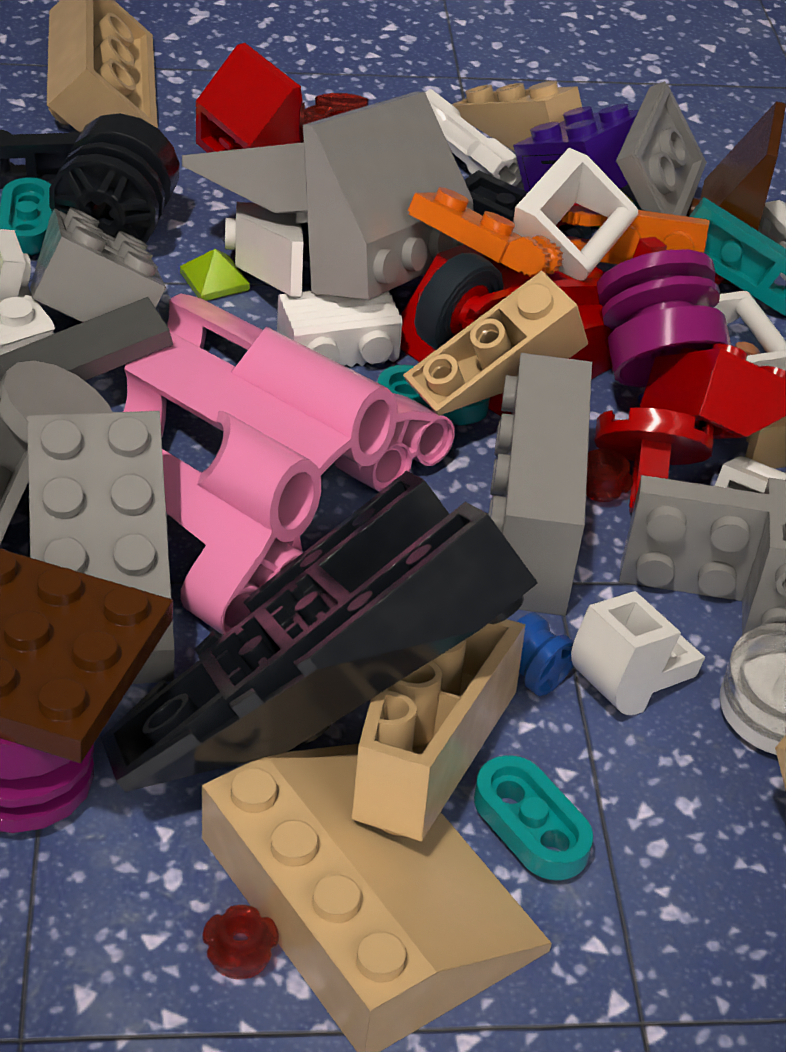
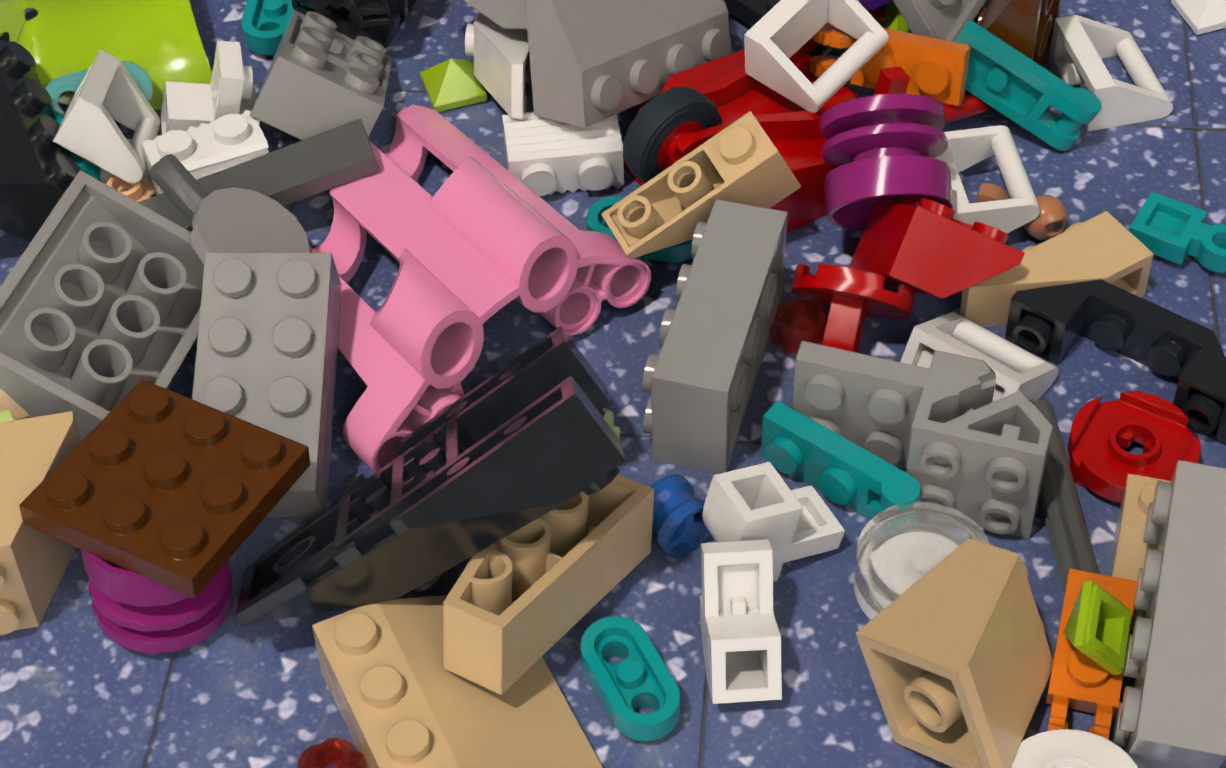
camera: 15 degrees right, 5 degrees up
orange hinge [407,187,564,277] -> none
none -> white brick [700,539,782,704]
none -> teal plate [761,401,920,535]

